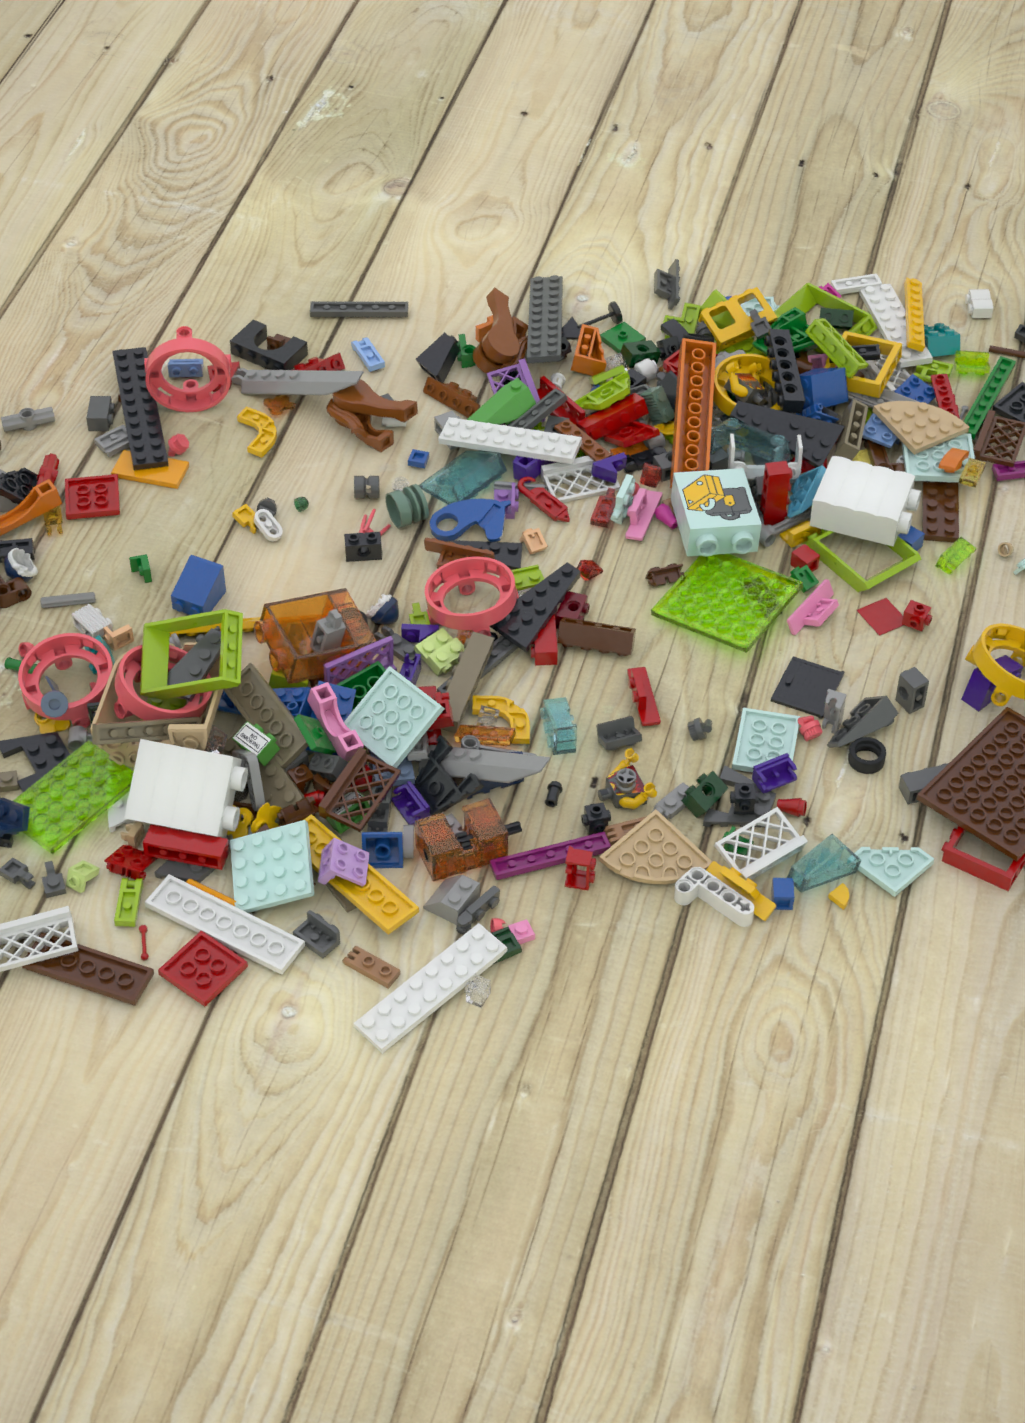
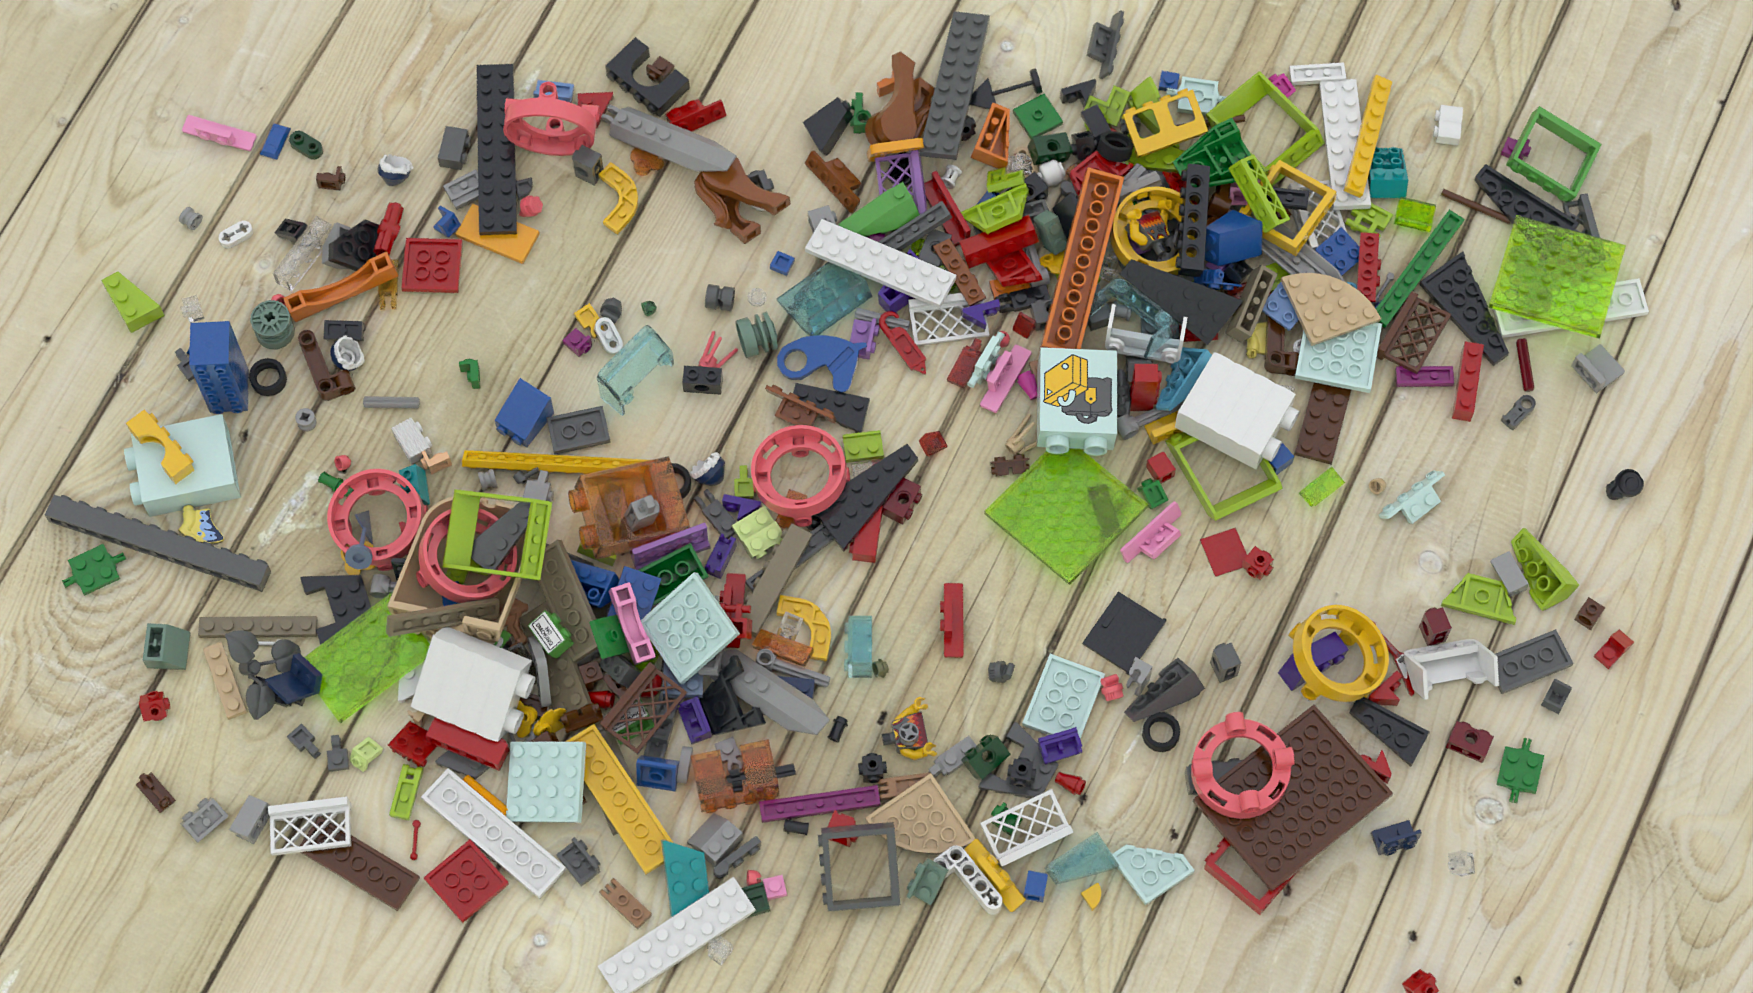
camera: 10 degrees right, 20 degrees up
light grey piece [1,407,55,432] -> none
clear plate [205,725,228,754] -> none
dark grey plate [310,301,409,318] -> none
lavender bracket [318,838,369,886] -> none
light blue plate [351,337,385,372] -> none
light nougat bracket [519,528,548,555] -> none
reddish brown brick [557,617,636,656] -> none
dark grey bracket [596,716,642,750] -> none
dark grey plate [749,309,771,340] -> none
dark green brick [819,308,854,330] -> none
orange slope [938,448,969,473] -> none
clear yellow plate [959,458,986,488] -> none
none -> white hair [377,154,413,186]
none -> blue panel [433,205,461,238]
none -> dark grey tile [516,177,533,200]
none -> dark grey plate [547,406,611,455]
none -> magenta bracket [562,328,592,357]
none -> dark grey brick [572,145,603,186]
none -> clear light blue windscreen [597,325,674,416]
none -> teal wing [661,840,709,917]
none -> black pin [783,818,809,835]
none -> dark grey window [818,822,900,911]
none -> light orange beam [867,138,924,162]
none -> olive plate [872,659,889,678]
none -> sand green bracket [906,858,949,905]
none -> tan plant [1005,414,1037,455]
none -> black slope [1060,79,1097,108]
none -> coral piece [1191,712,1294,819]

